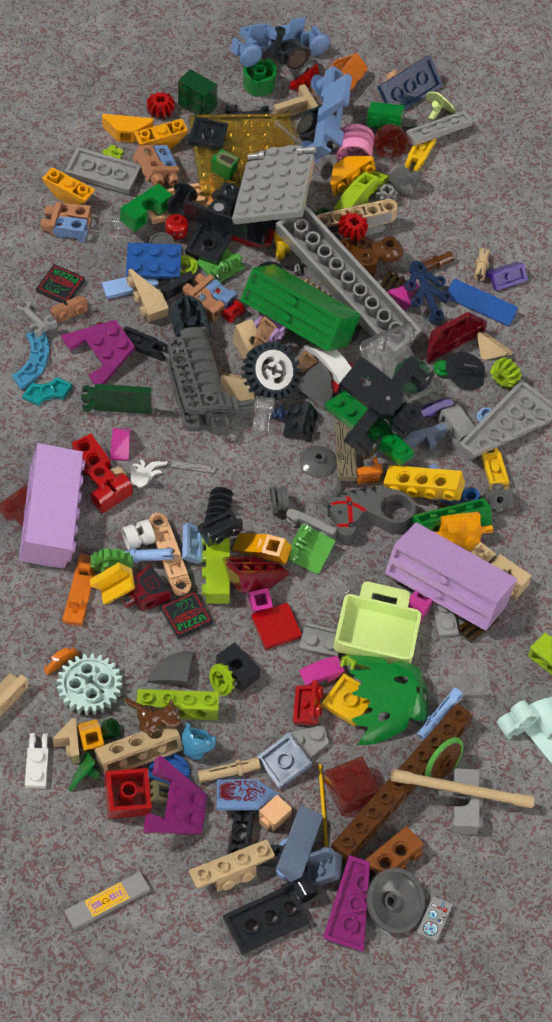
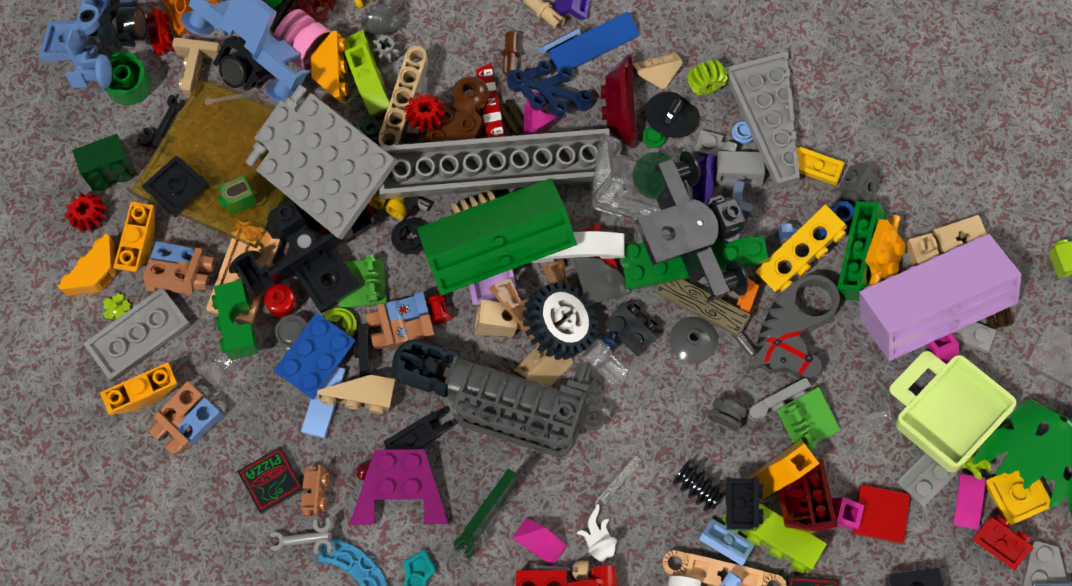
camera: 50 degrees left, 15 degrees up
none -> red sticker [476,63,505,138]
none -> light blue piece [537,28,580,54]
none -> light grey plate [694,130,737,160]

